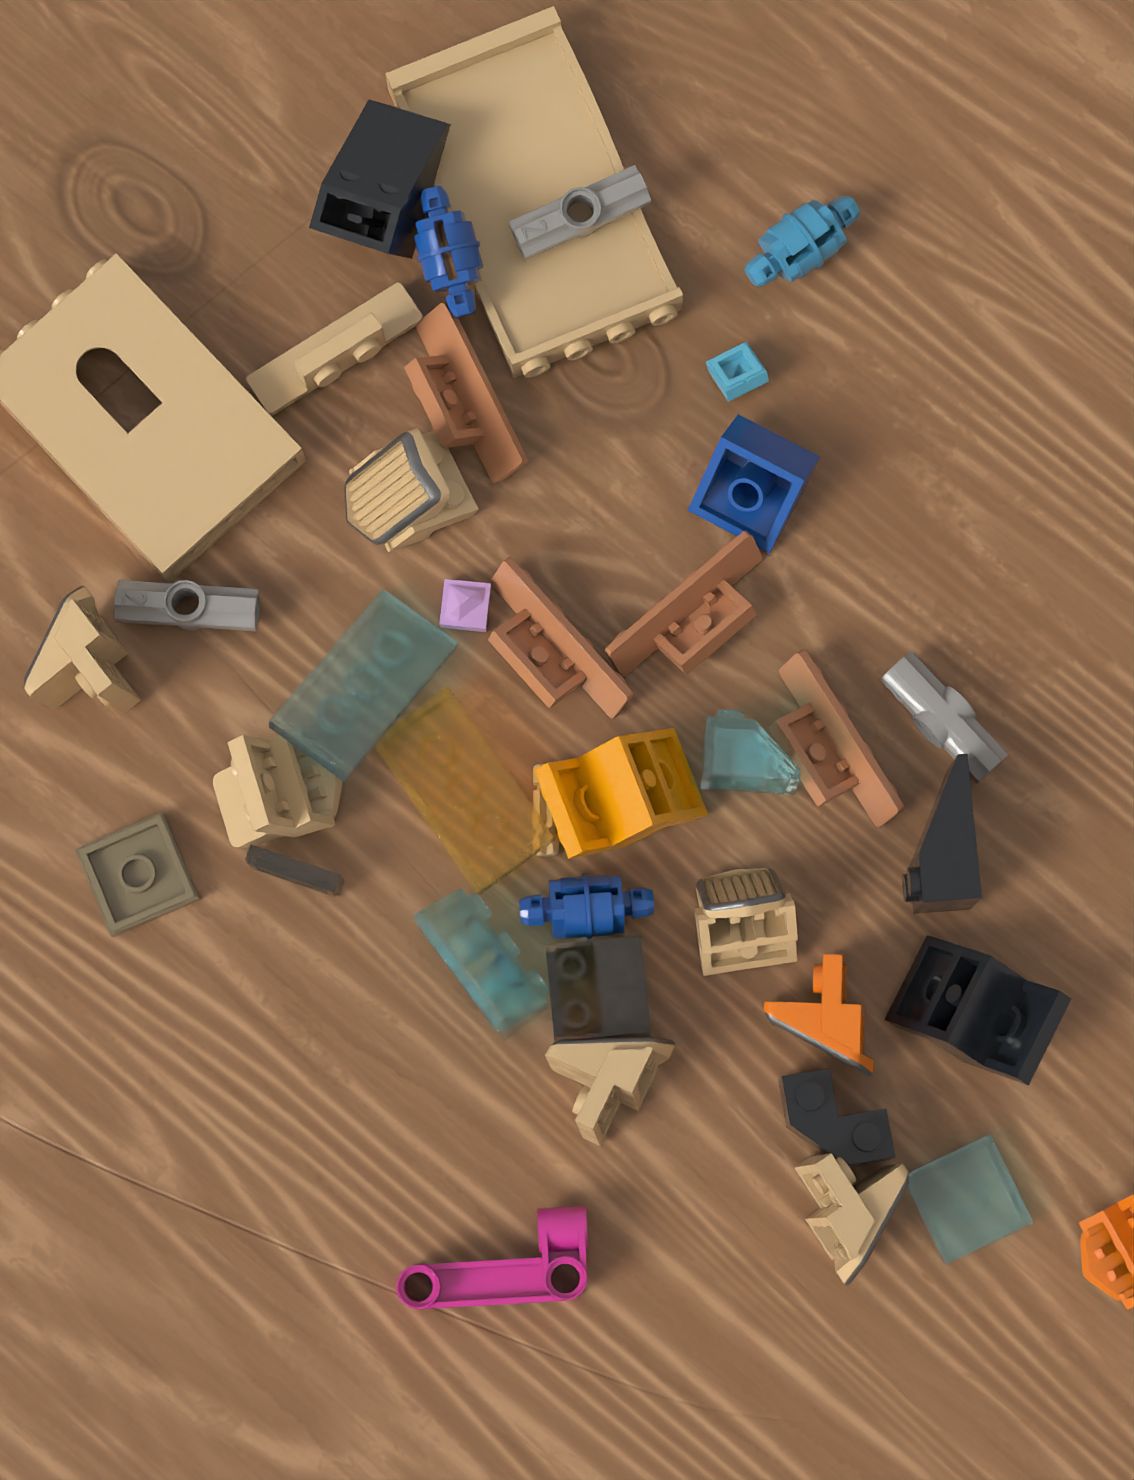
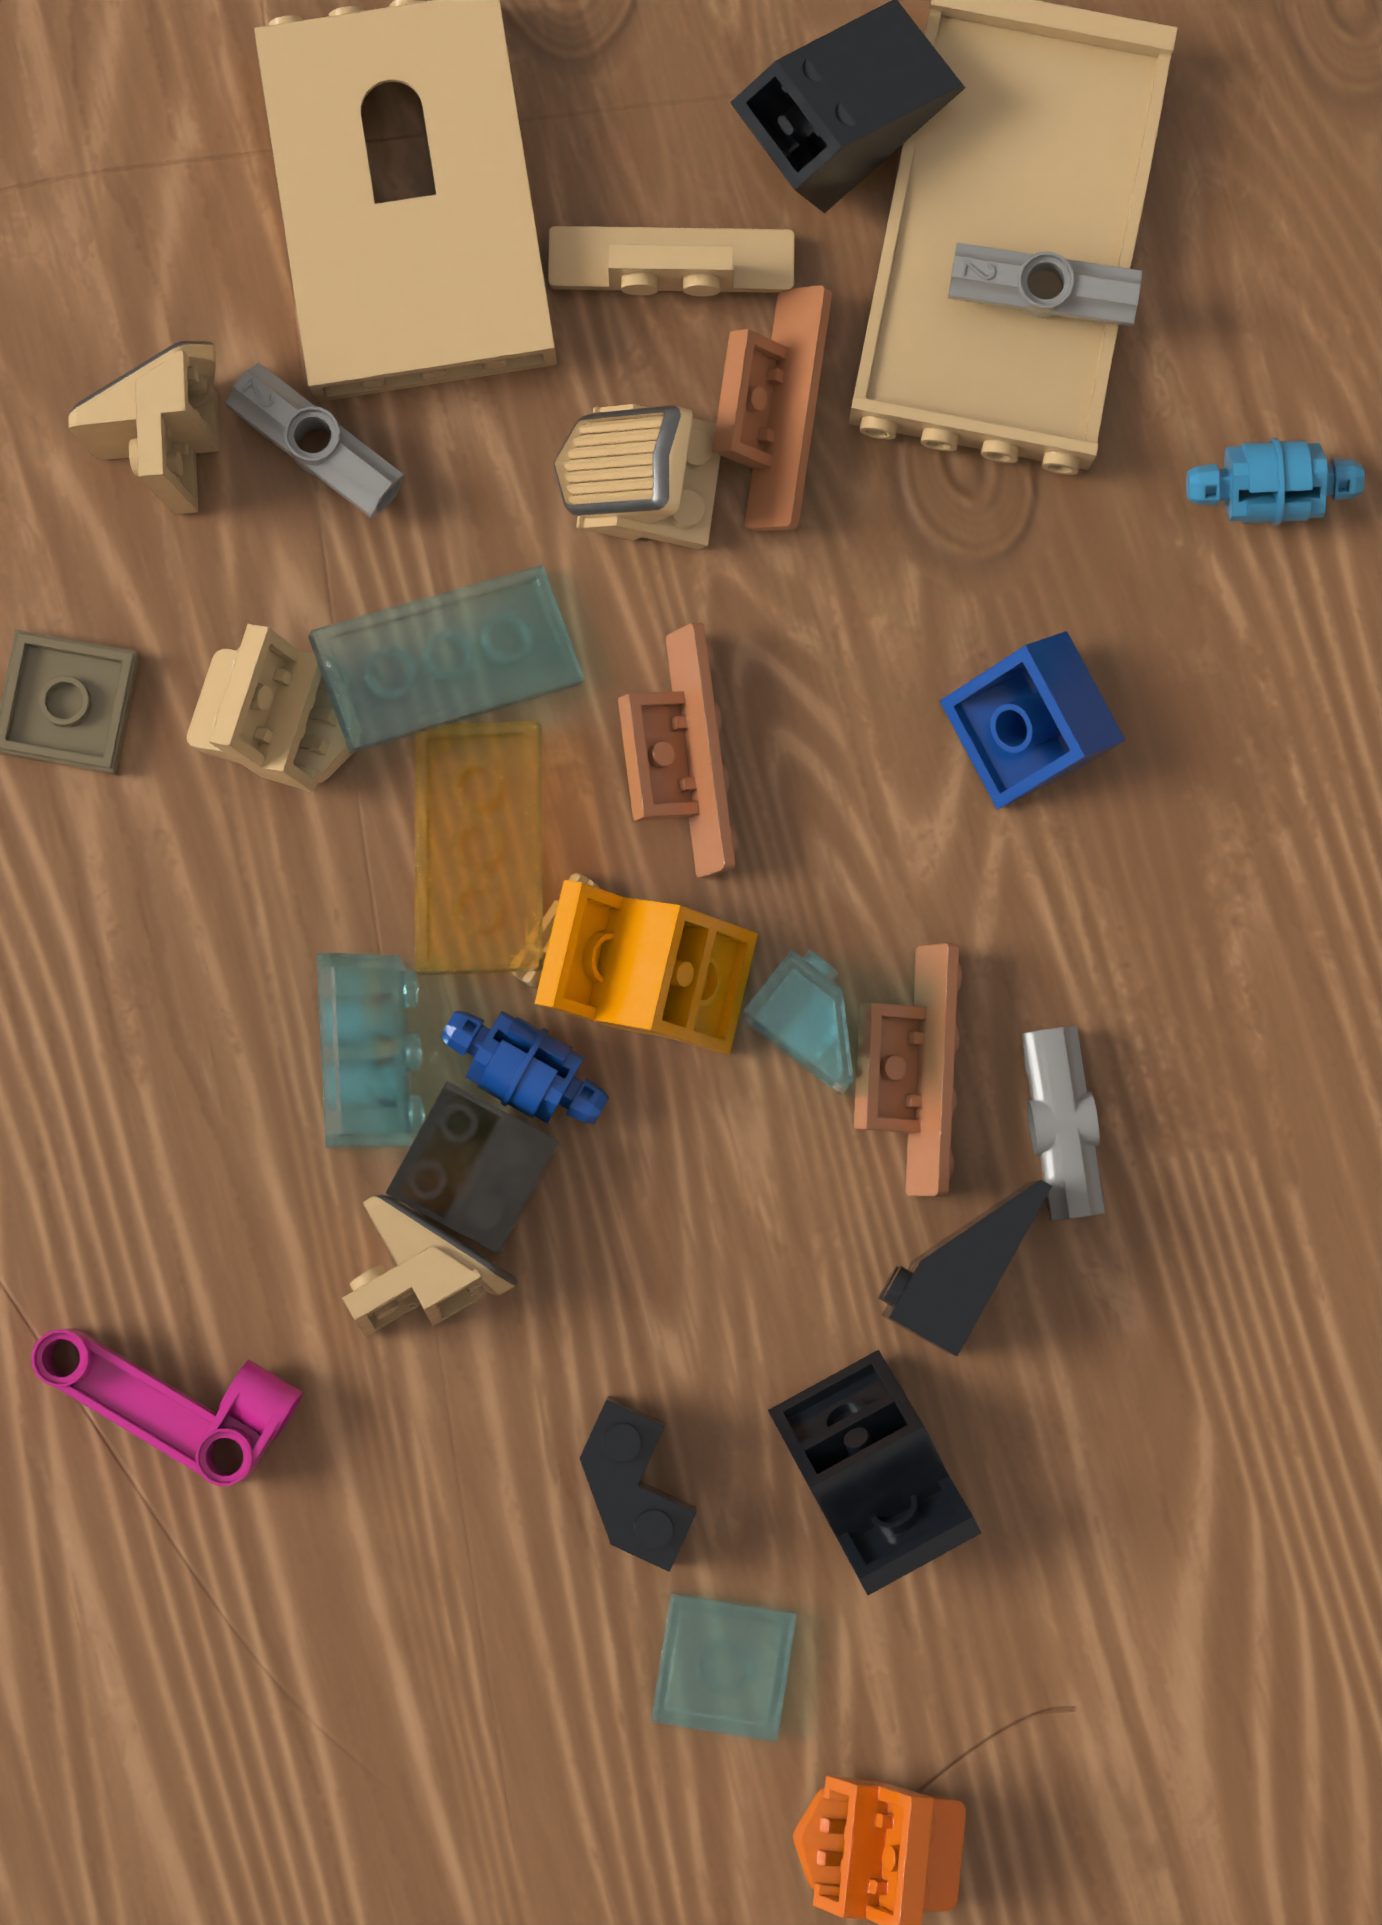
camera: 30 degrees right, 5 degrees up
clear smoke tile [245,844,345,898] -> none
blue piece [414,186,483,318] -> none
lavender tile [439,579,492,632] -> none
nougat bracket [605,530,763,677] -> none
tan piece [694,868,798,976] -> none
medium azure tile [706,341,769,402] -> none
orange piece [764,954,874,1077] -> none
tan piece [794,1153,909,1285] -> none

